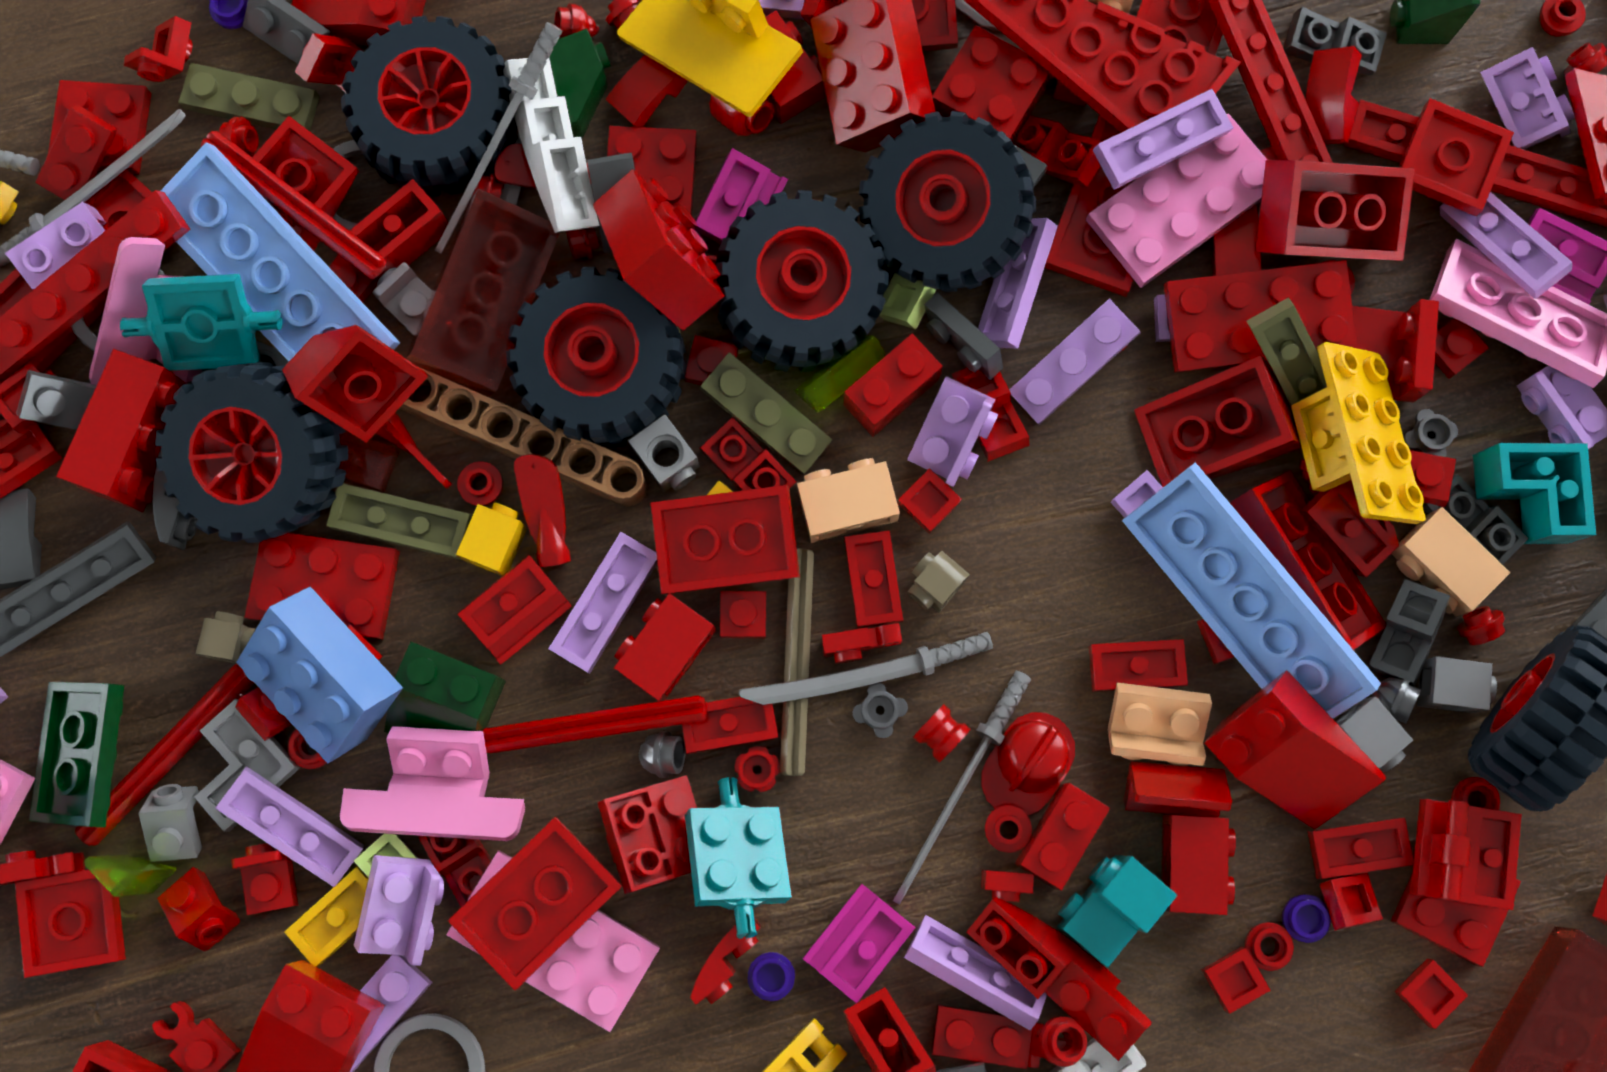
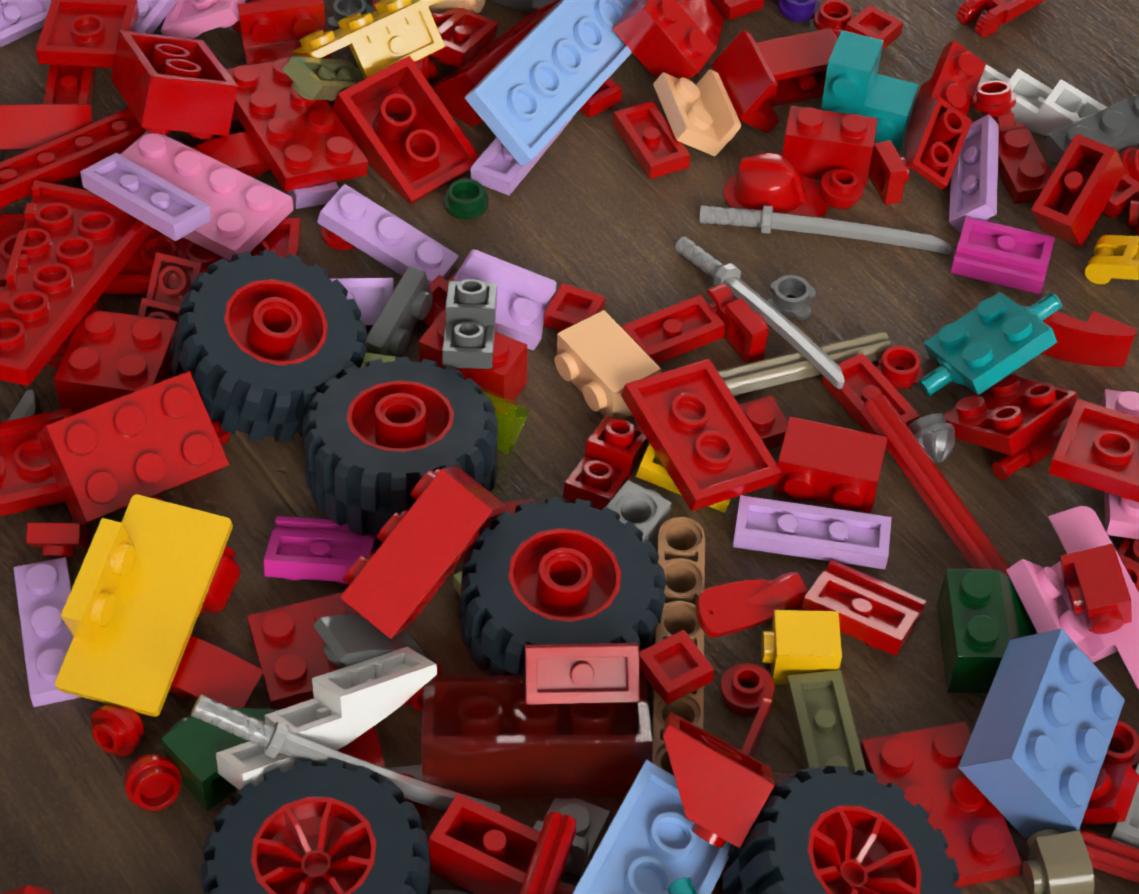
camera: 115 degrees left, 30 degrees down
olive plate [699,352,832,475] -> none
dark purple plate [748,952,795,1001] -> none
dark tan plate [907,551,970,613] -> none
red wheel [913,704,971,763] -> none
none -> dark grey slope [443,279,497,369]
none -> dark green plate [444,179,489,220]
none -> plate [525,643,639,704]
none -> red plate [639,630,714,705]
none -> red brick [1060,543,1132,634]

